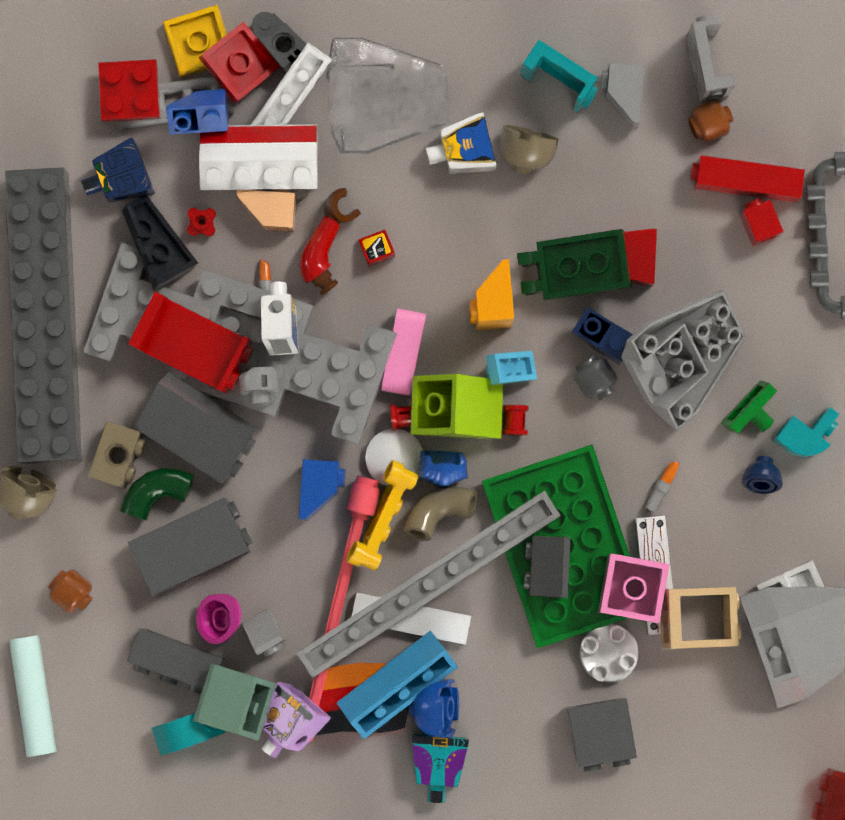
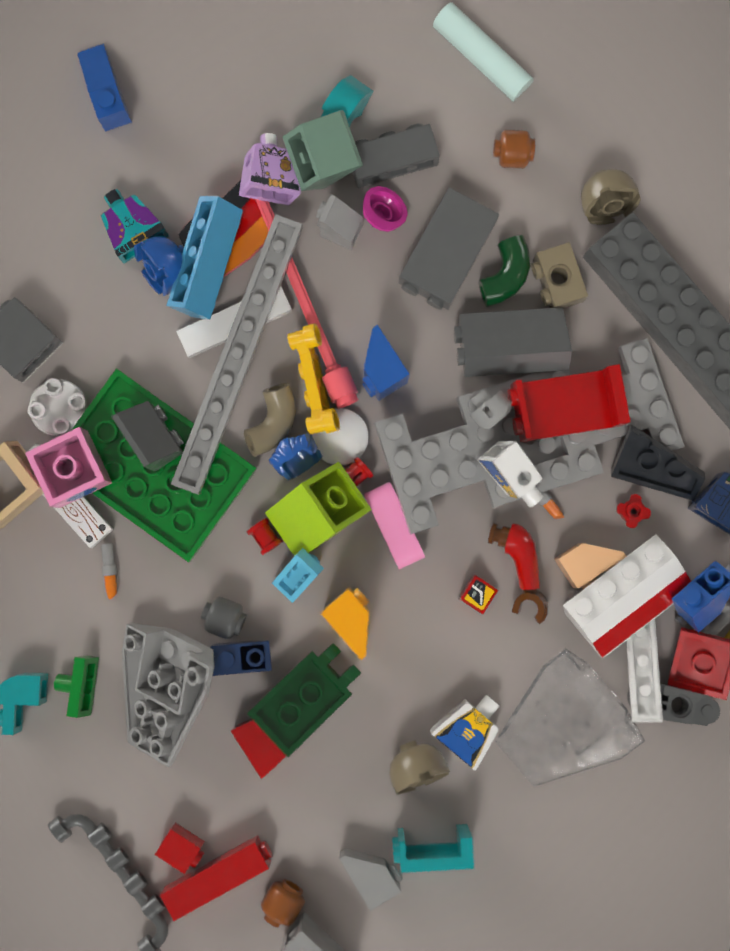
camera: 145 degrees right, 0 degrees up
dark blue brick [741,456,783,494] -> none

